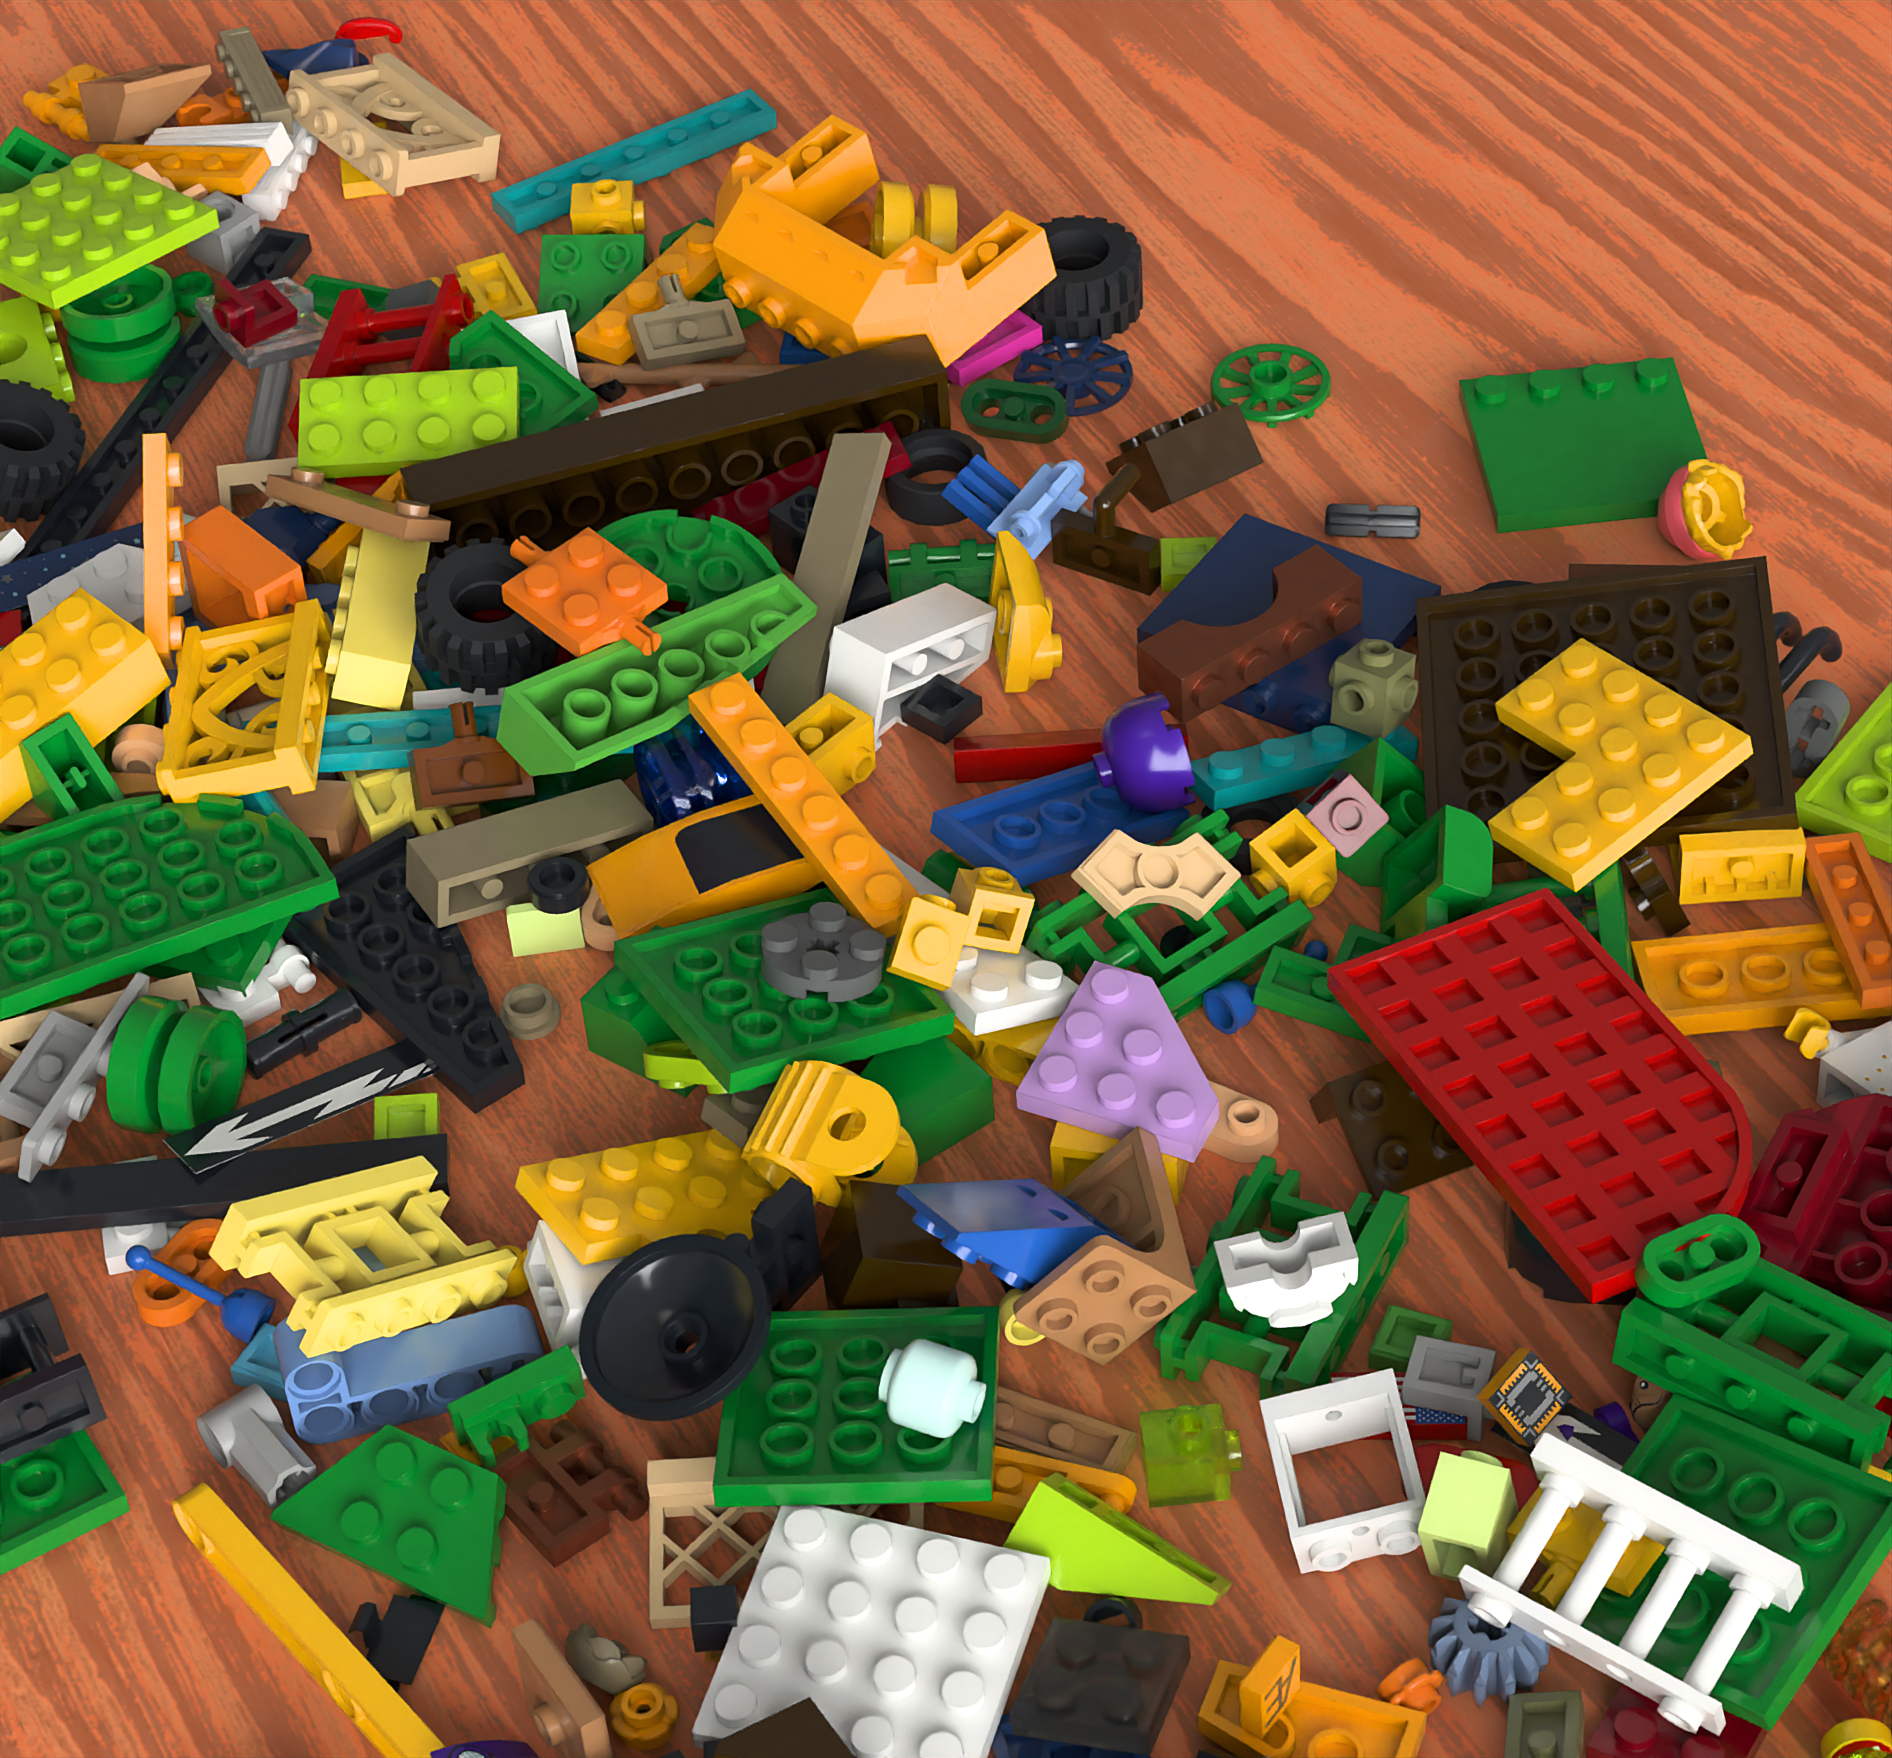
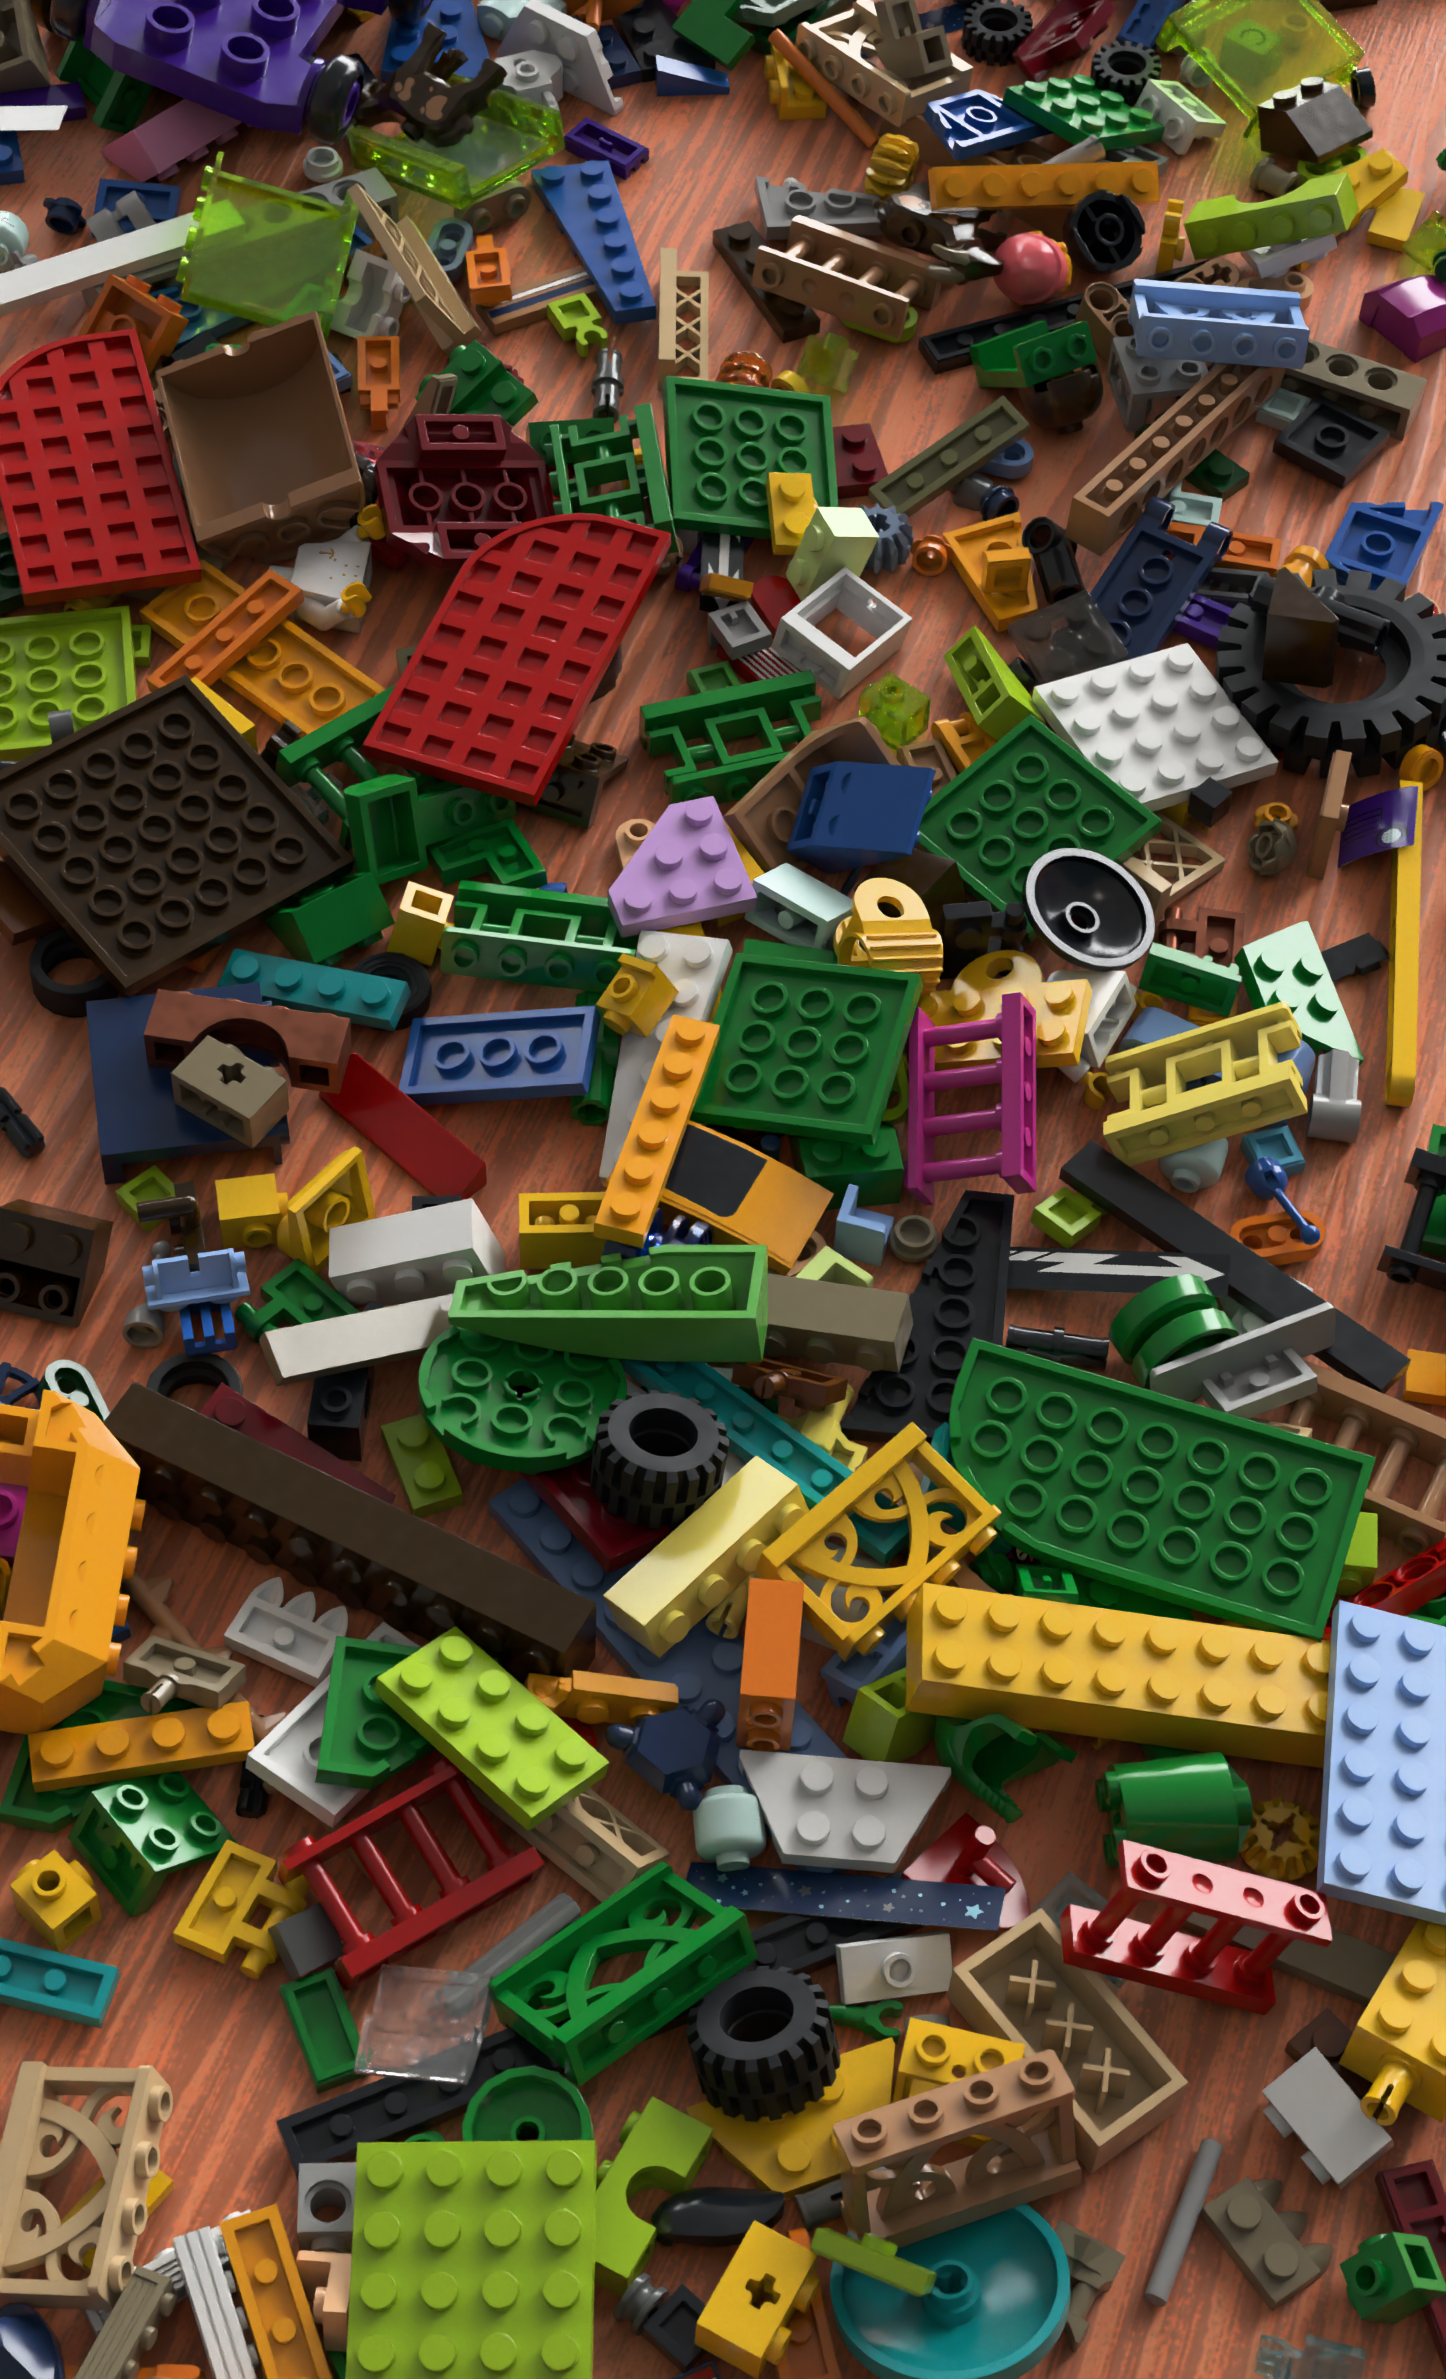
camera: 140 degrees left, 10 degrees up
light orange plate [143,433,185,670] -> none
dark red bracket [212,278,298,349] -> none
medium nougat plate [265,467,451,543] -> none
orange plate [501,527,668,658] -> none
black tile [527,857,590,914] -> none
dark grey plate [760,902,887,1002] -> none
light aqua head [878,1339,986,1438] -> none
yellow bracket [886,894,972,992] -> none
tan tile [1070,829,1242,921] -> none
dark purple cylinder [1092,691,1196,813] -> none
white cylinder [1214,1211,1358,1328] -> none
bracket [1296,768,1389,858] -> none
olive brick [1329,638,1419,739] -> none
white fence [1458,1432,1804,1736] -> none
yellow plate [1488,638,1753,892] -> none
green plate [1634,1214,1761,1308] -> none
none -> dark tan brick [171,1035,289,1149]
none -> yellow brick [215,1173,288,1249]
none -> green fence [487,1861,758,2087]
none -> light aqua brick [744,862,853,951]
none -> light blue panel [833,1184,895,1267]
none -> dark pink fence [903,992,1036,1206]

